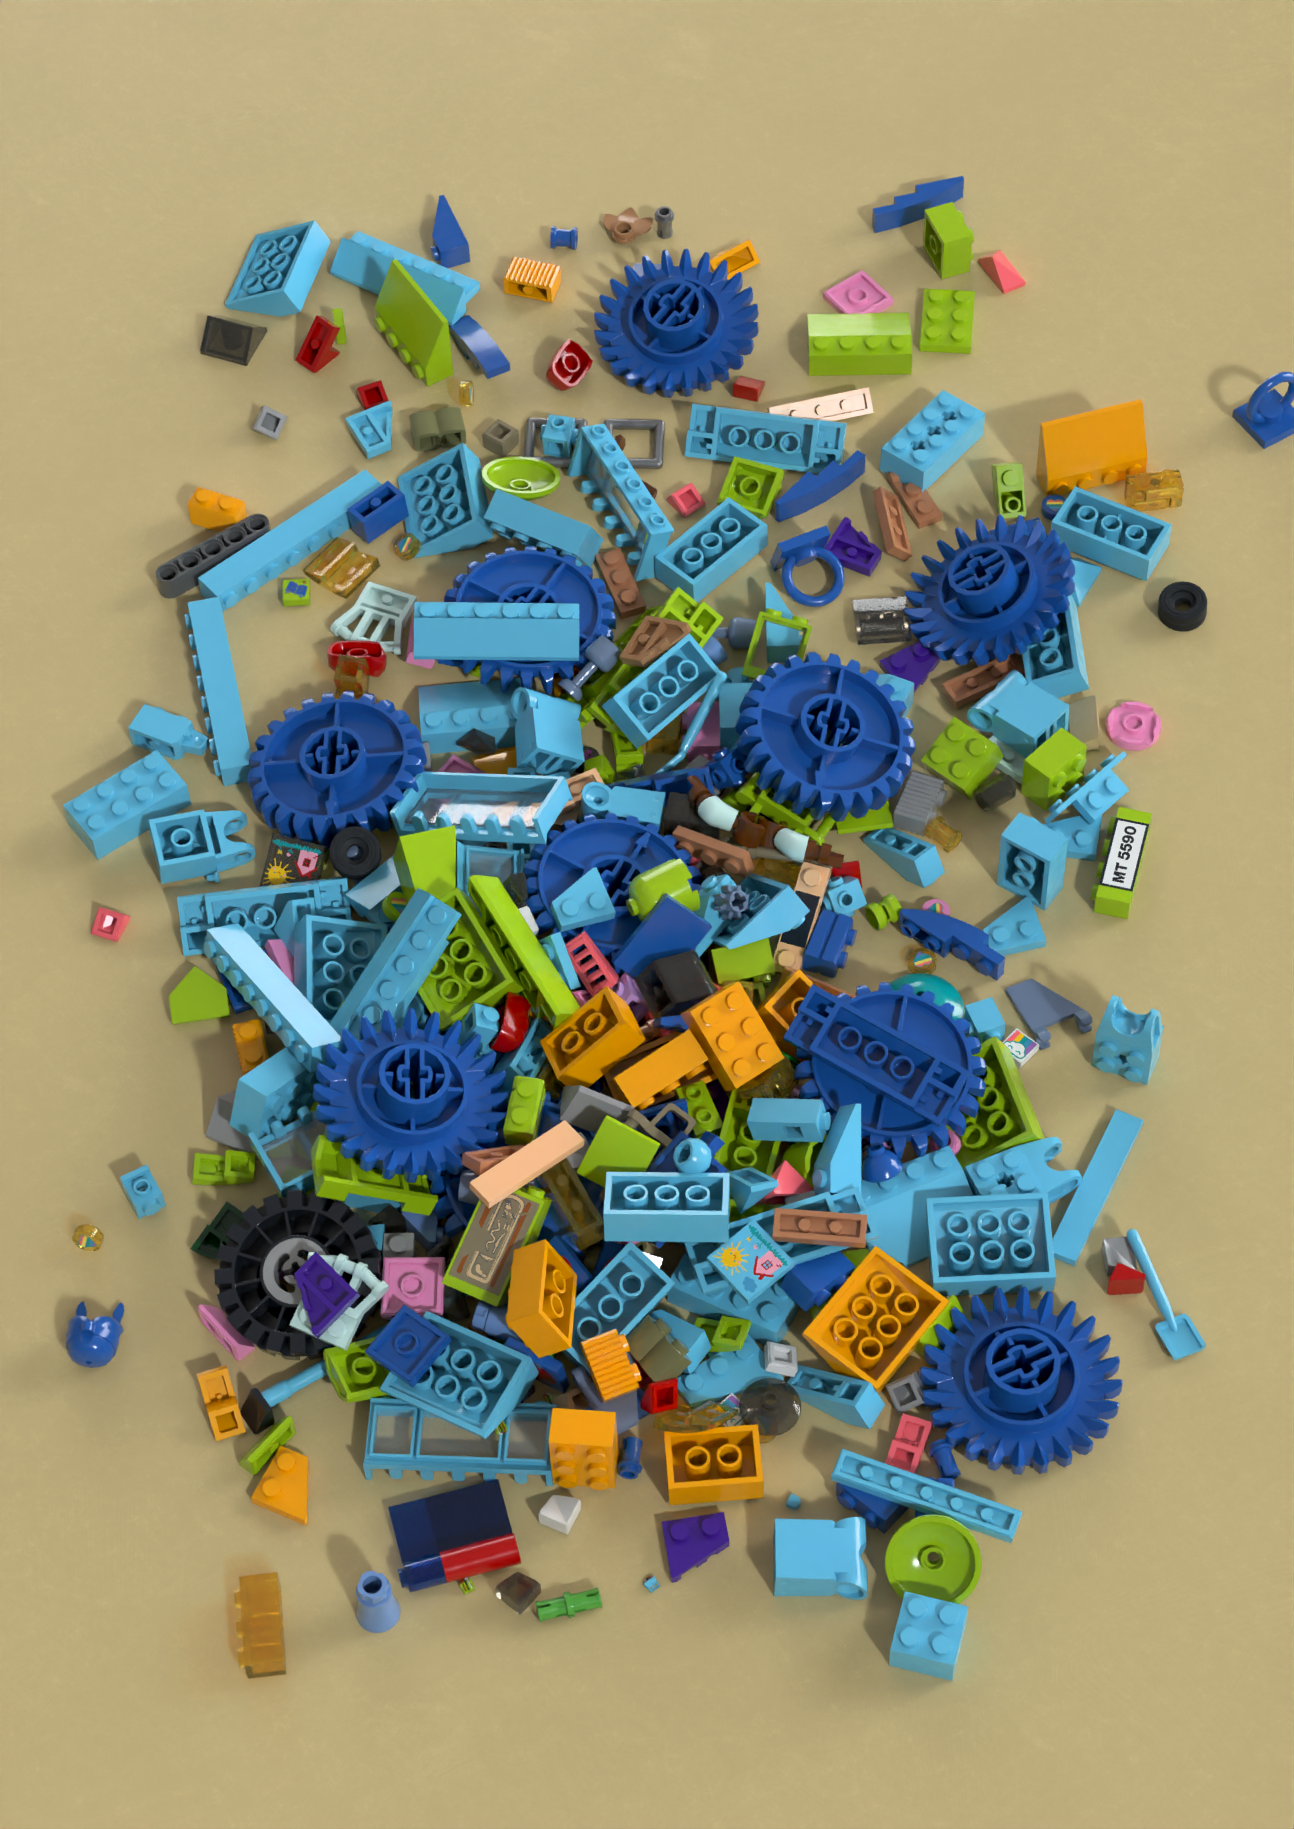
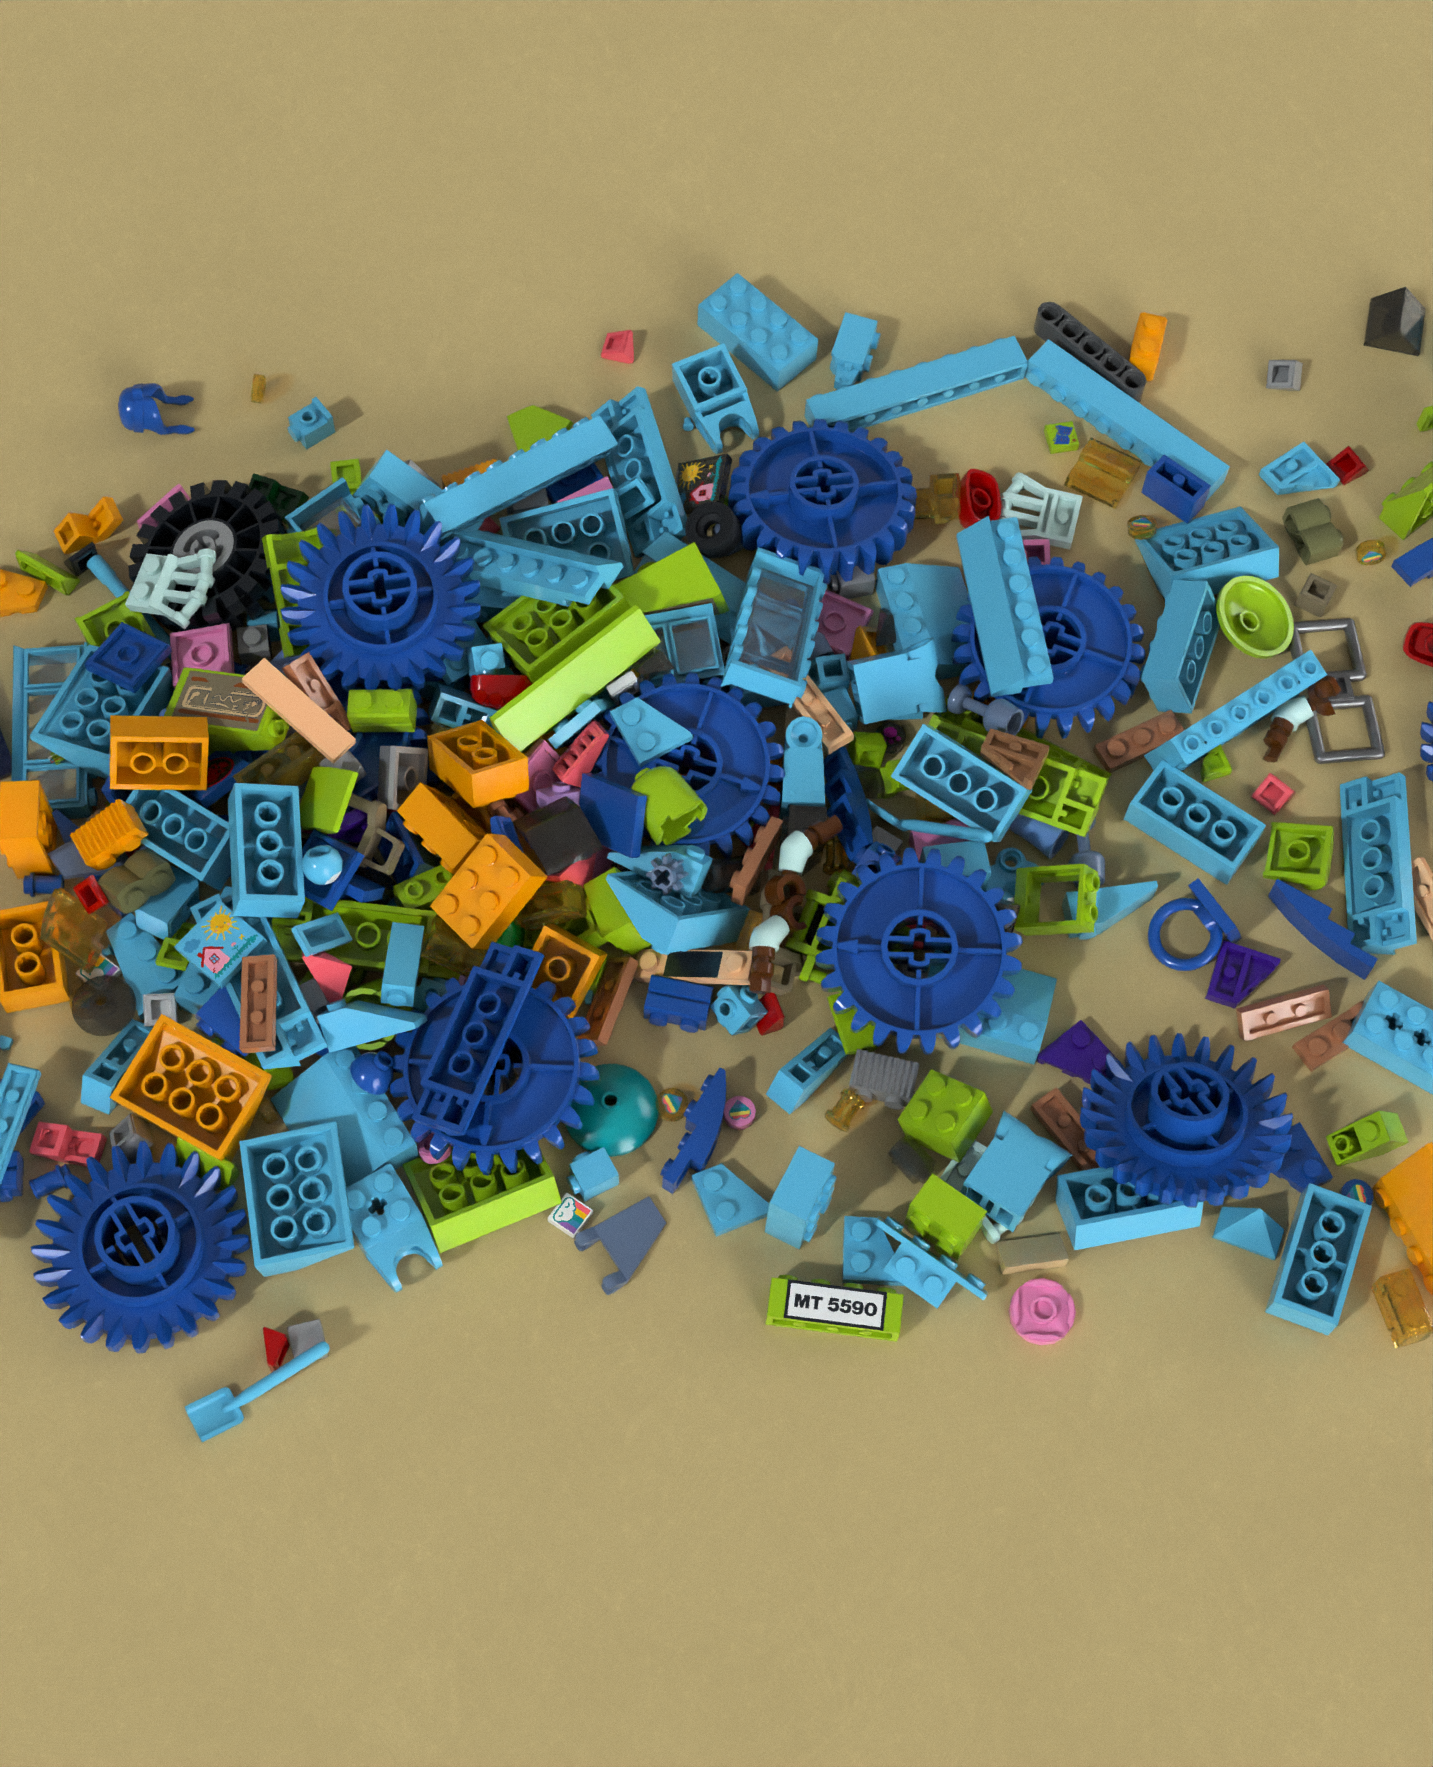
camera: 75 degrees right, 10 degrees up
dark purple wing [294,1252,360,1339] -> none
red slope [295,315,340,373] -> none
medium azure brick [540,414,579,457] -> none
clear smoke slope [852,596,912,645] -> none
lime wheel [865,894,902,931] -> none
medium azure tile [1052,1109,1144,1266] -> none
medium azure brick [1092,995,1164,1085] -> none
black tyre [1158,581,1207,632] -> none

